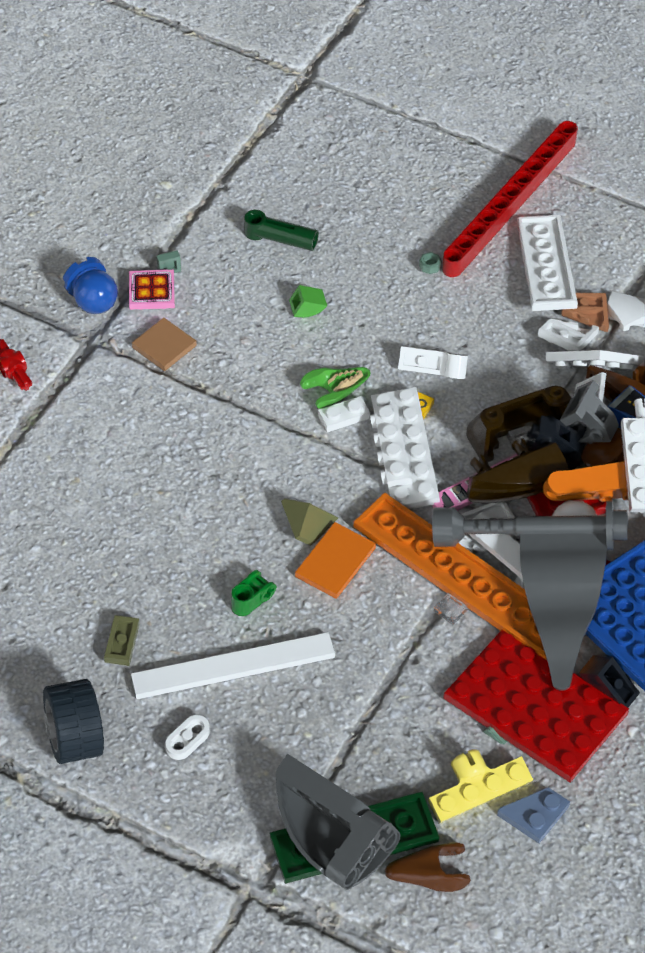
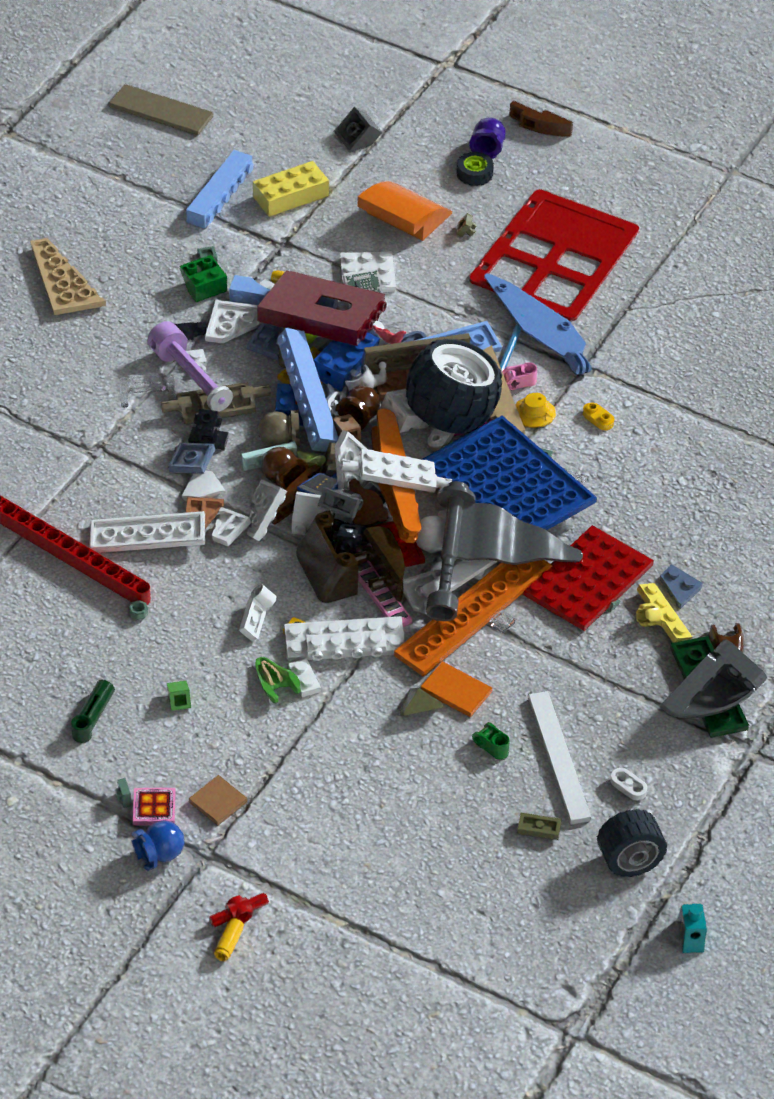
camera: 90 degrees left, 5 degrees down
black slope [579,655,640,708] -> none

